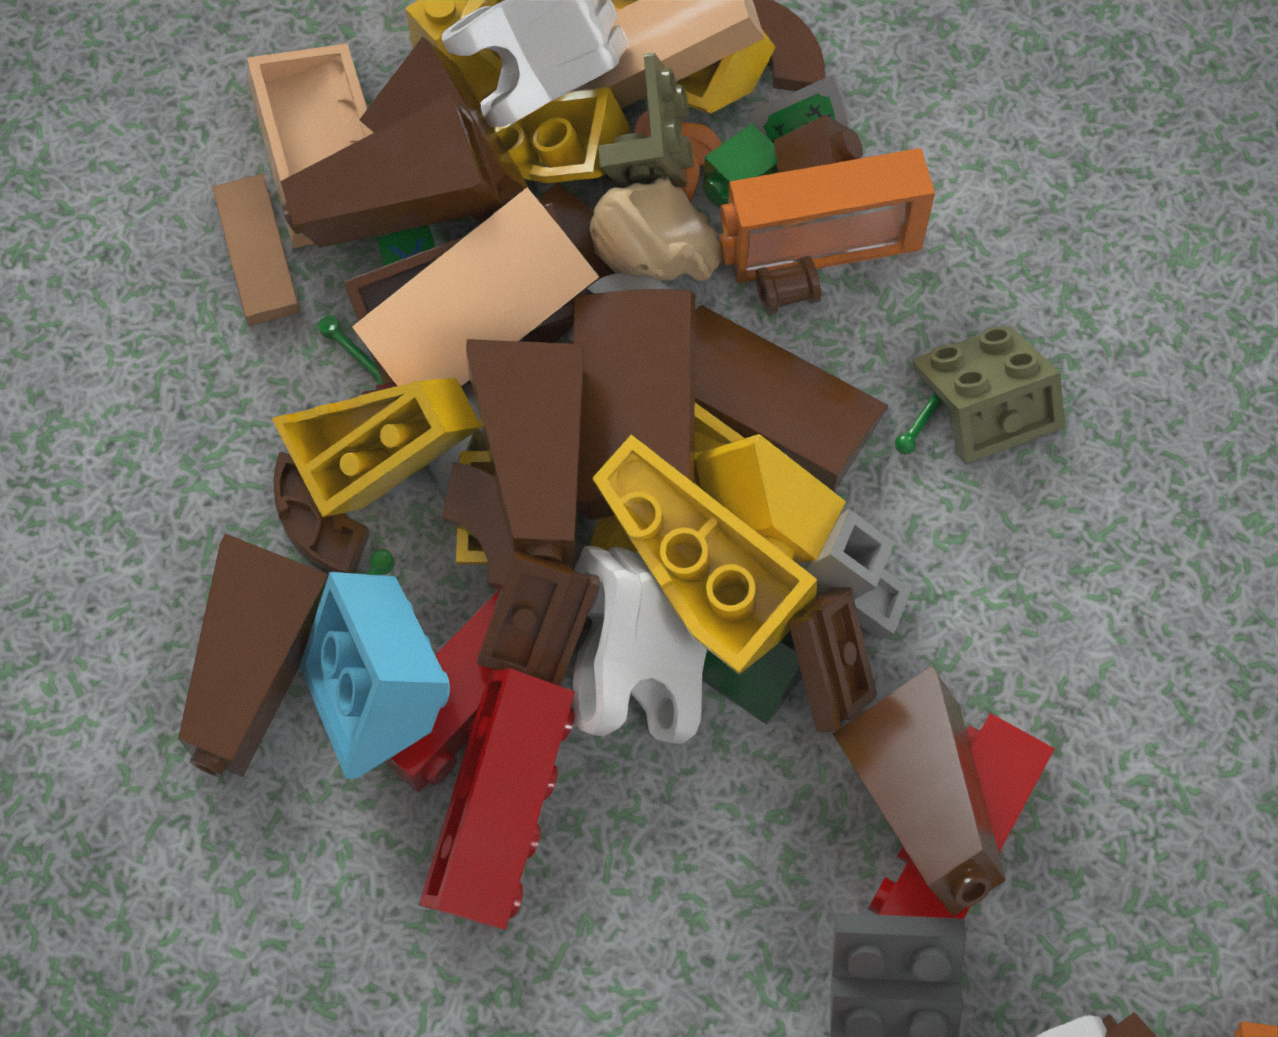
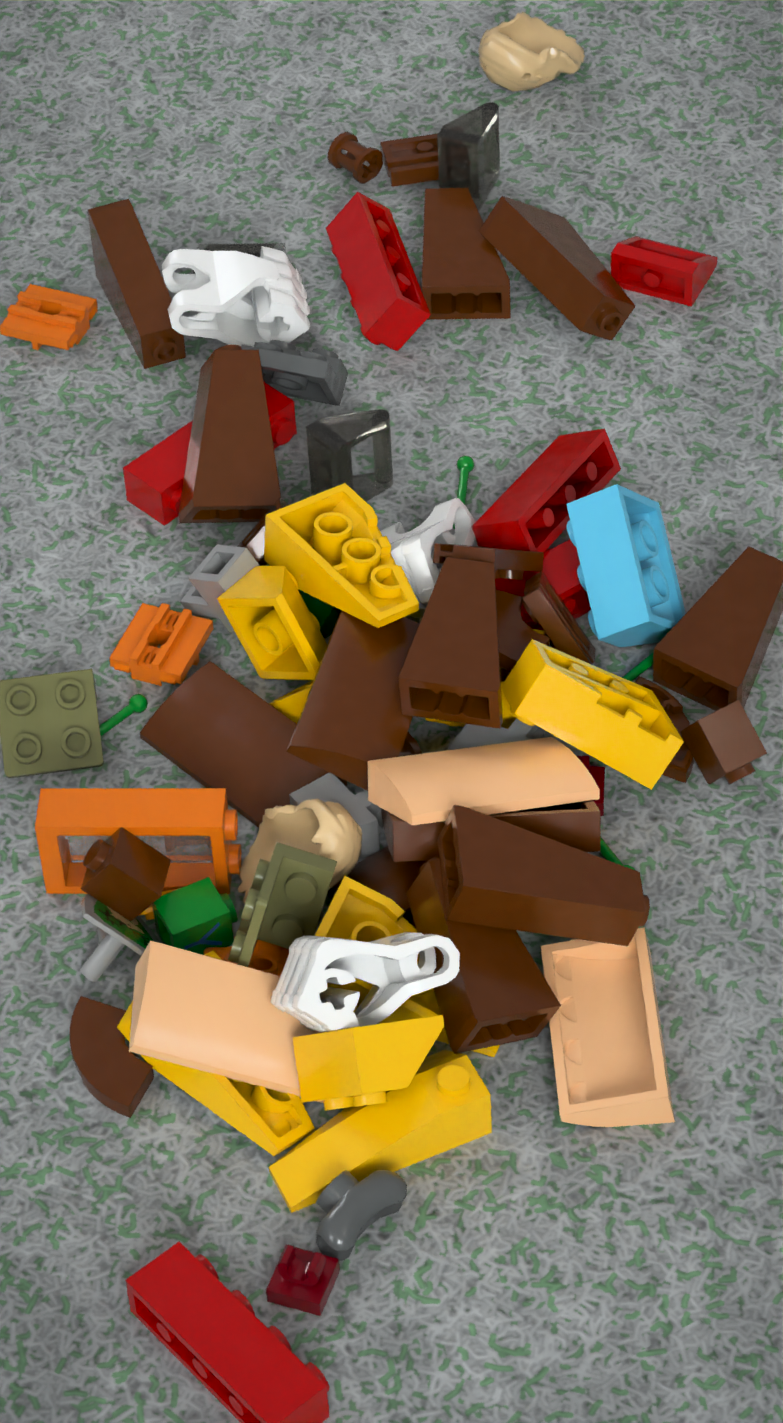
camera: 165 degrees left, 20 degrees down
medium nougat tile [212,174,301,326] -> none
none -> orange piece [109,603,214,686]
none -> clear smoke tile [306,409,393,502]
none -> green hinge [453,455,475,529]
none -> reddish brown plate [522,571,596,665]
none -> reddish brown brick [680,700,767,785]

